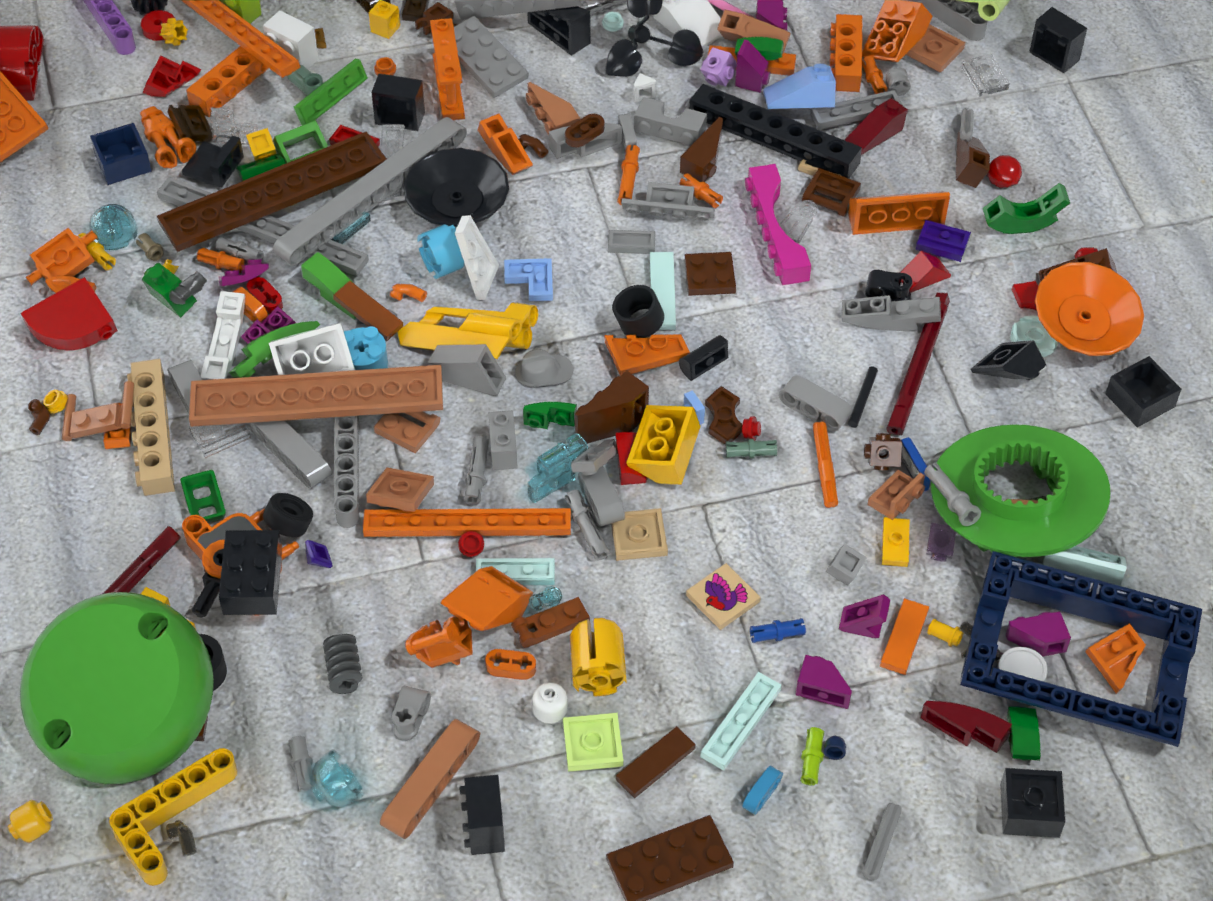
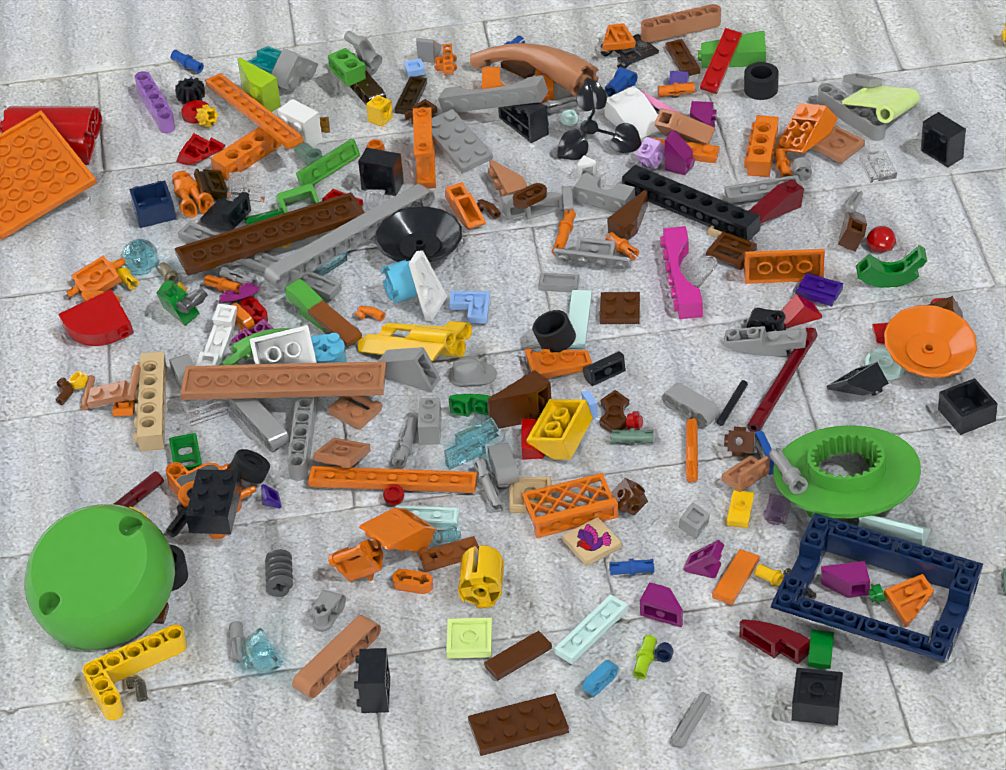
camera: 10 degrees right, 10 degrees down
yellow head [8,800,53,843] -> none
yellow brick [246,128,277,161] -> none
white head [532,683,568,724] -> none
light grey hinge [571,439,617,475] -> none
green slope [735,37,784,60] -> none
light blue slope [763,64,836,109] -> none
white piece [999,647,1048,681] -> none
none -> orange fence [521,473,618,538]
none -> reddish brown brick [612,478,648,516]
none -> green plate [868,583,886,605]

